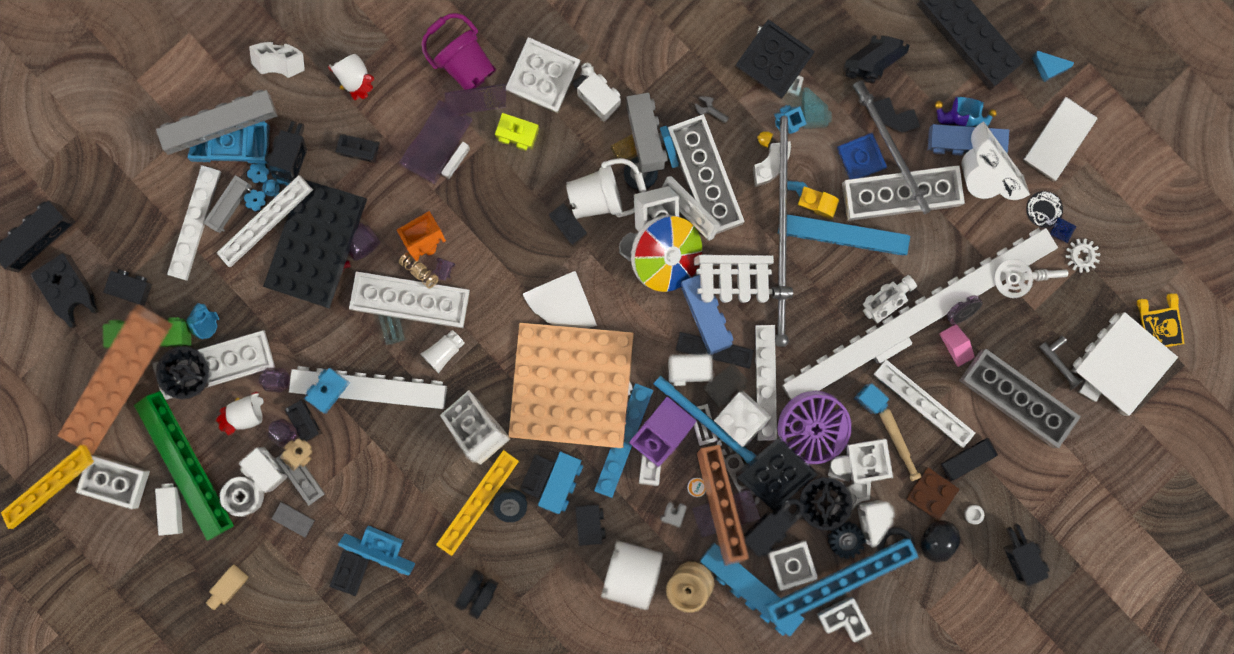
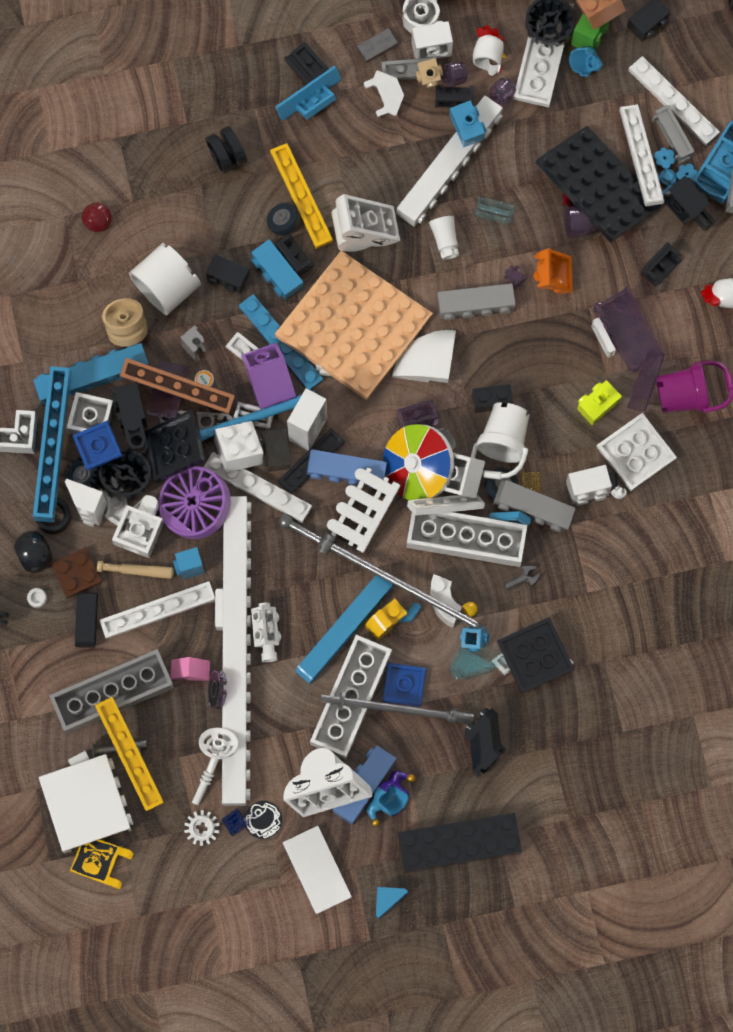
camera: 125 degrees right, 10 degrees down
white plate [349,272,470,328] -> none
tan piece [399,252,438,289] -> none
black tile [873,97,920,134] -> none
none -> blue tile [72,420,123,471]
none -> yellow plate [95,696,164,811]
none -> white piece [364,70,404,117]
none -> clear purple brick [396,399,439,429]
none -> light grey brick [437,284,515,321]

